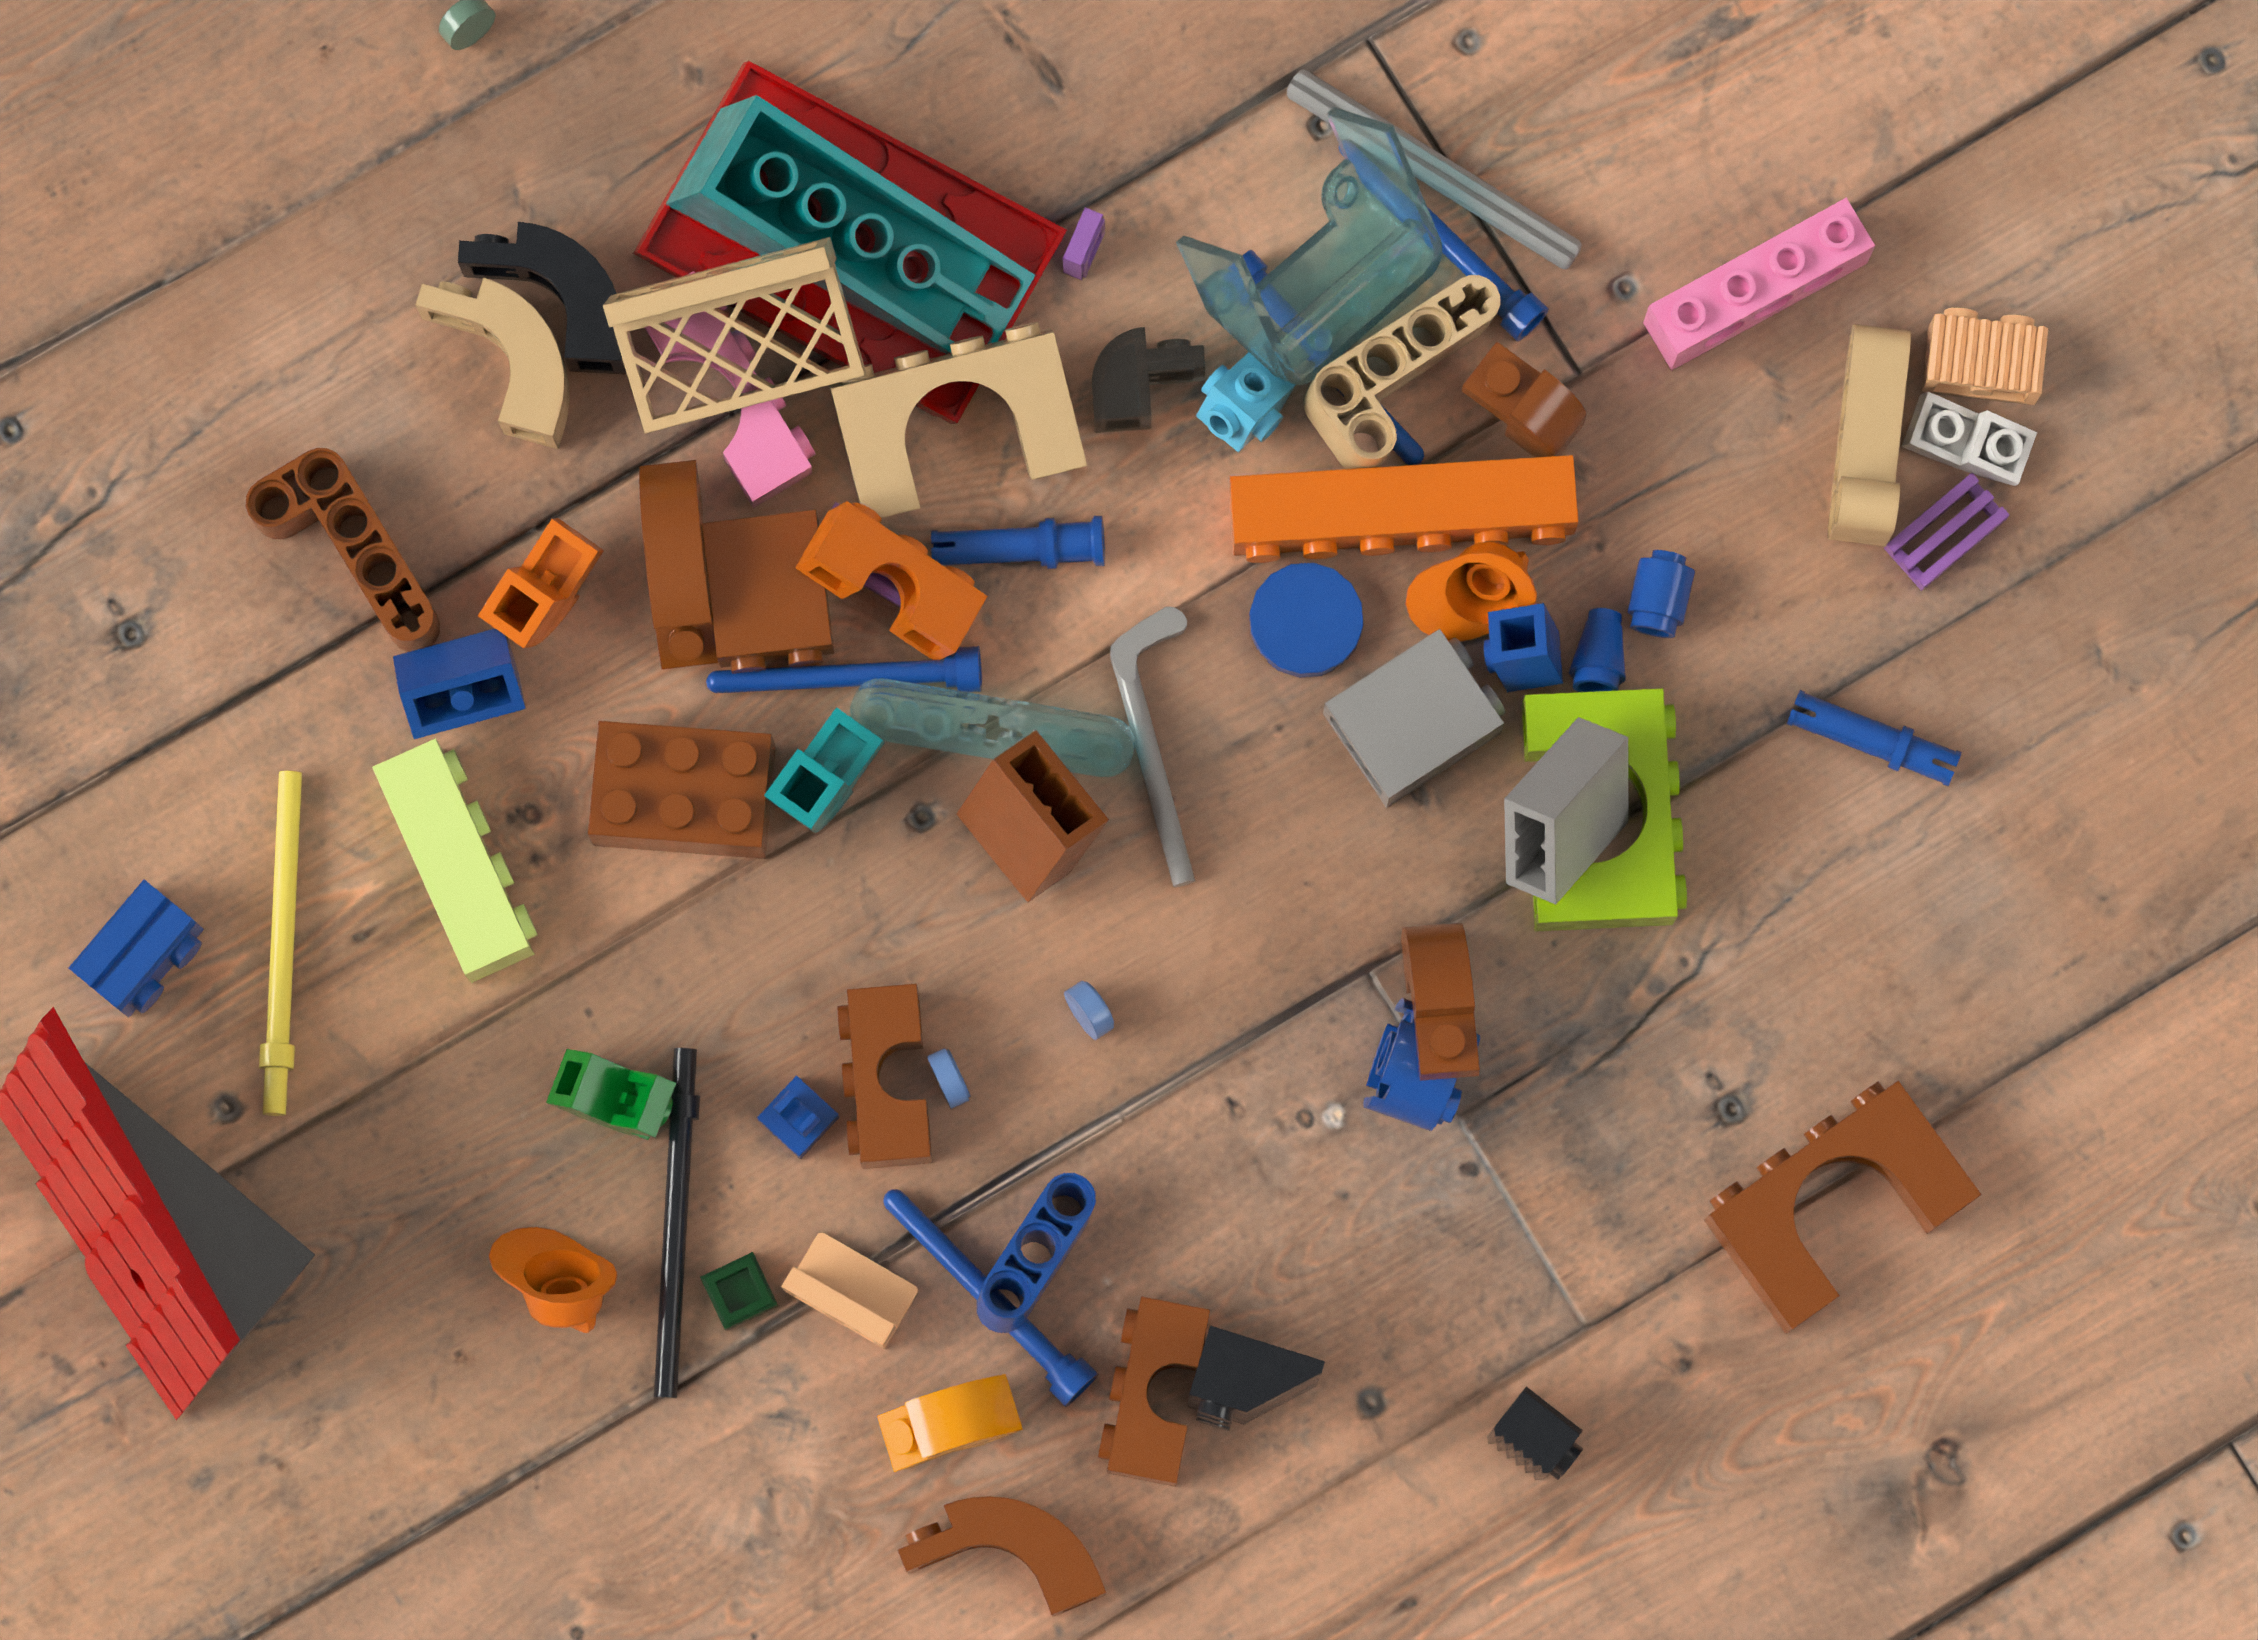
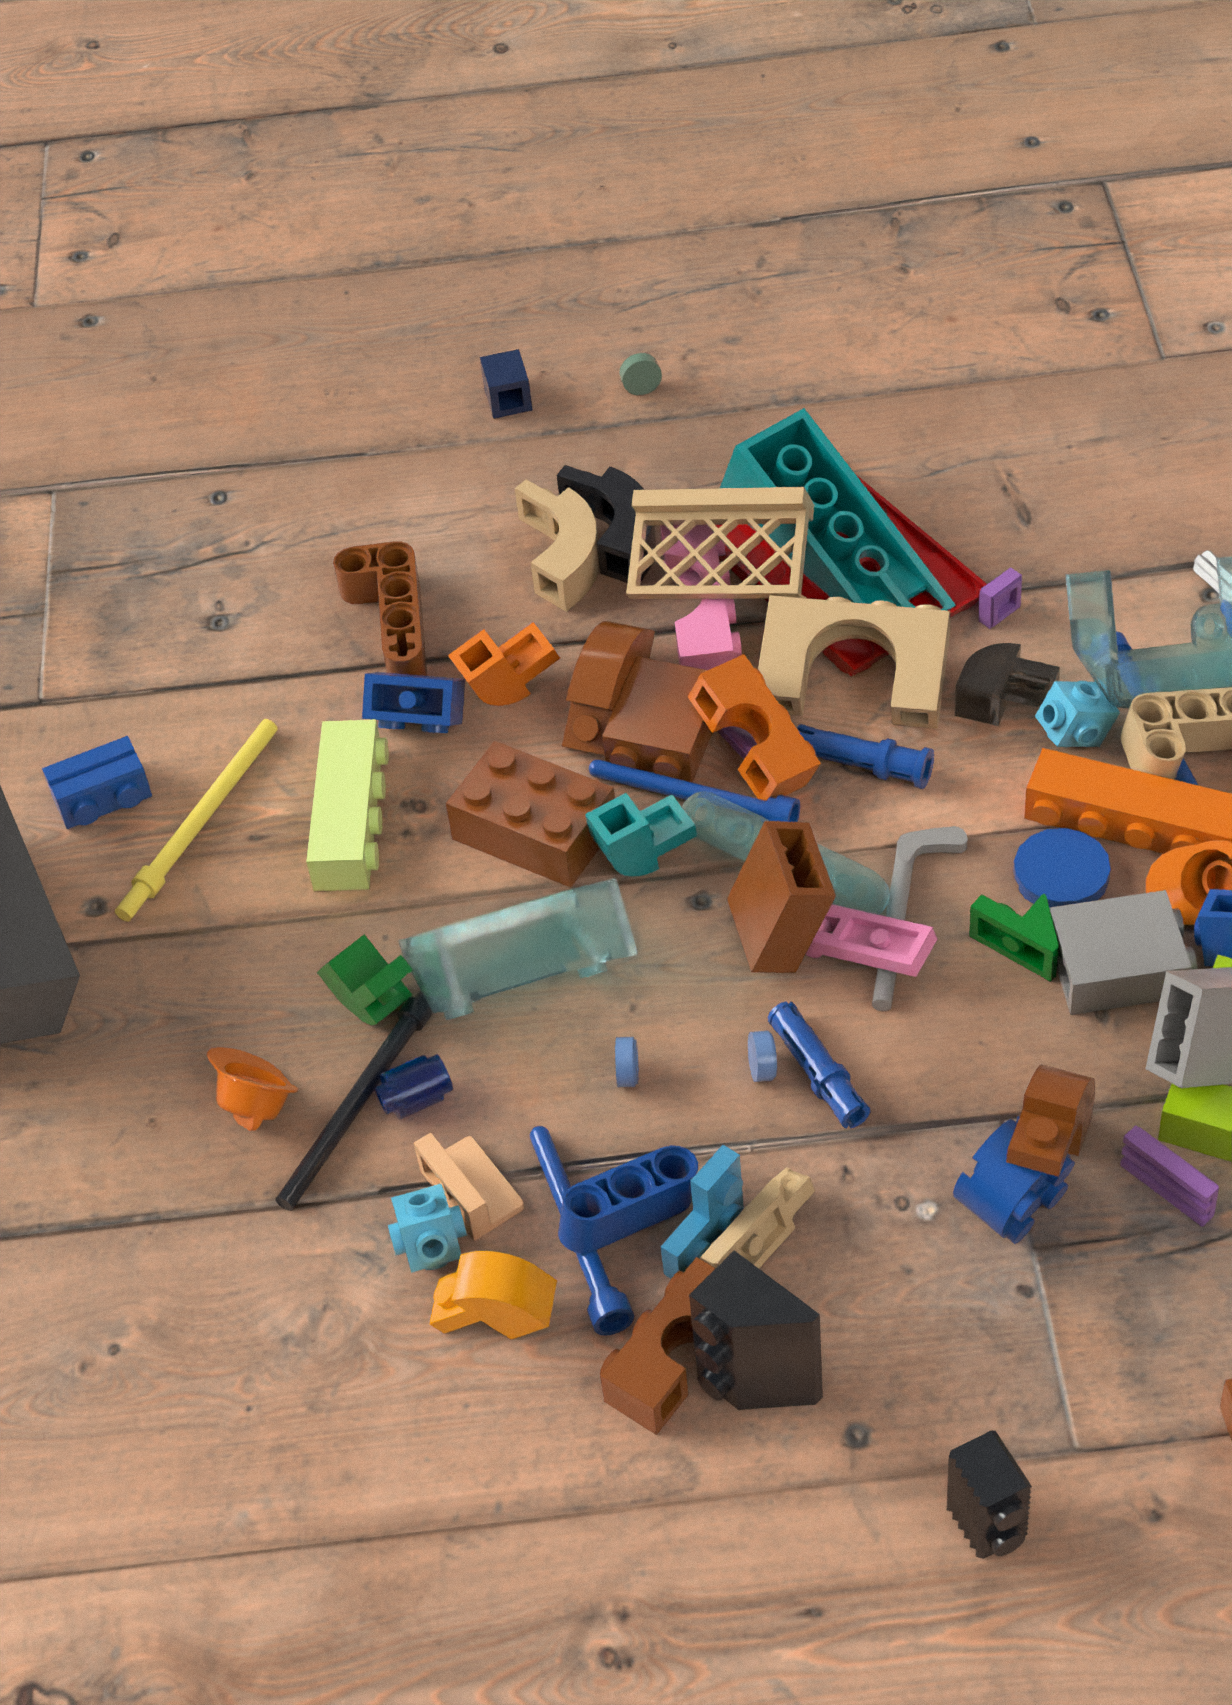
camera: 30 degrees right, 30 degrees down
dark green tile [700,1252,779,1331] -> none
blue tile [757,1075,840,1159] -> none
dark orange arch [837,983,932,1169] -> none
dark orange arch [898,1496,1107,1617] -> none
none -> clear blue brick [375,1054,453,1120]
none -> medium azure brick [388,1184,467,1273]
none -> clear light blue windscreen [398,878,638,1020]
none -> dark blue brick [480,349,533,419]
none -> dark azure plate [661,1145,744,1279]
none -> tan hinge [700,1167,815,1268]
none -> blue pin [767,1001,870,1129]
none -> bright pink plate [805,904,937,977]
none -> green slope [969,894,1059,982]
none -> medium lavender tile [1120,1125,1219,1227]

